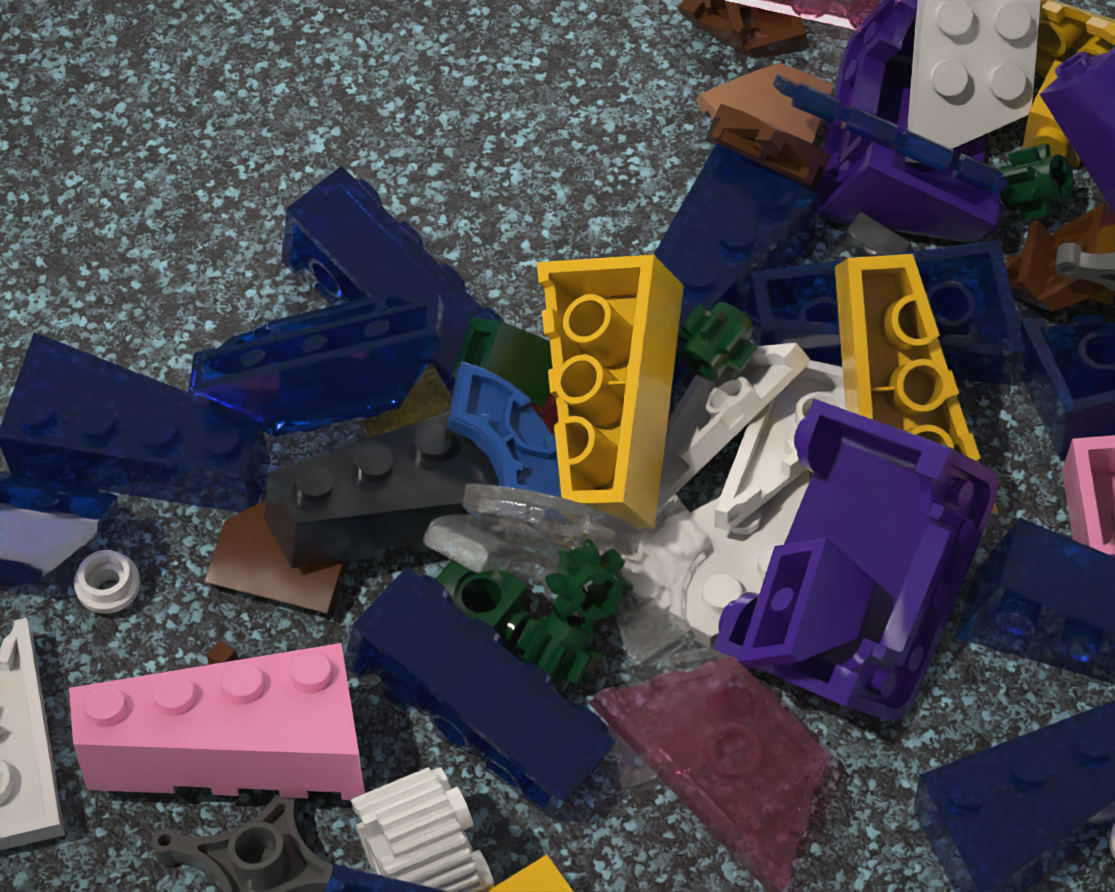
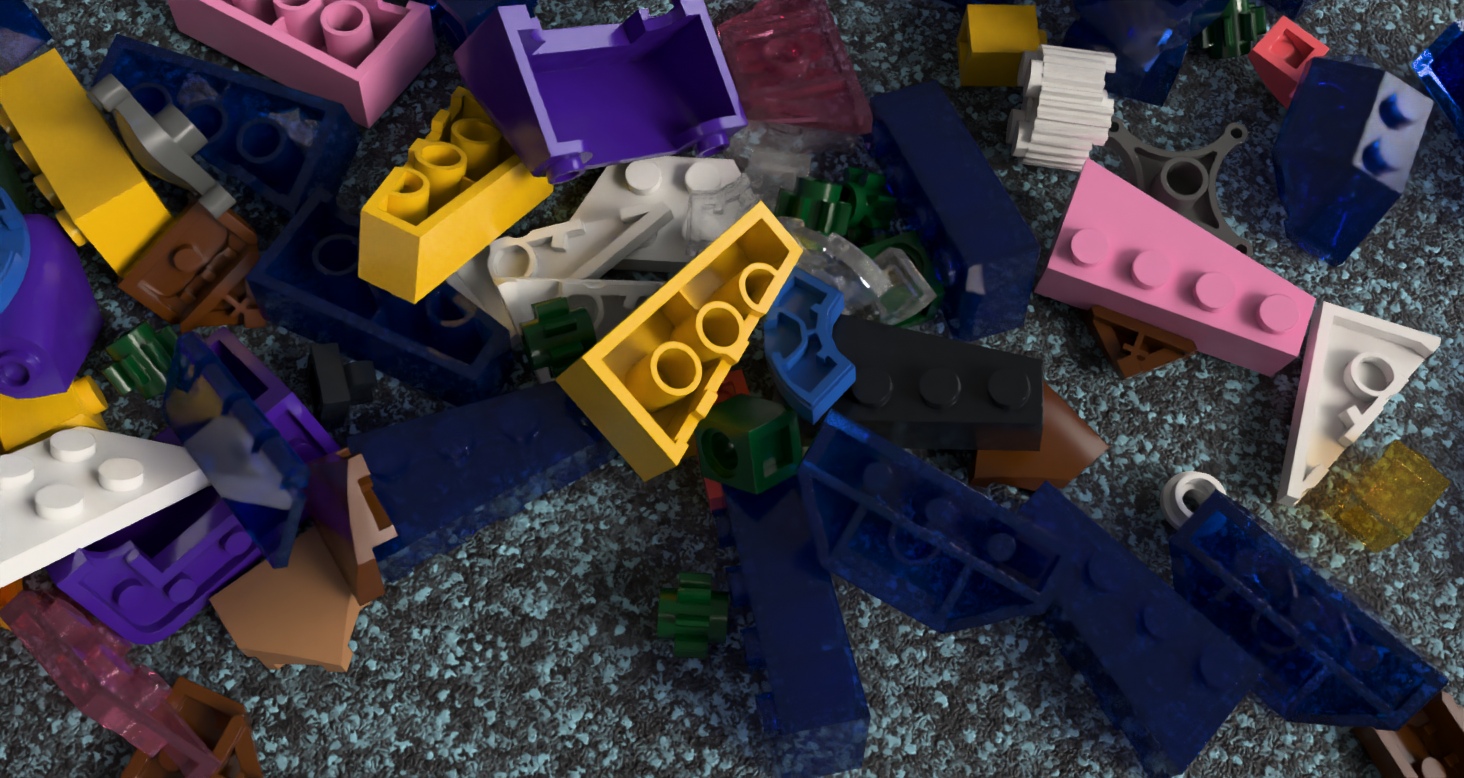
camera: 155 degrees left, 10 degrees up
dark purple slope [738,537,875,669] -> none
none -> dark green gear [657,572,729,659]

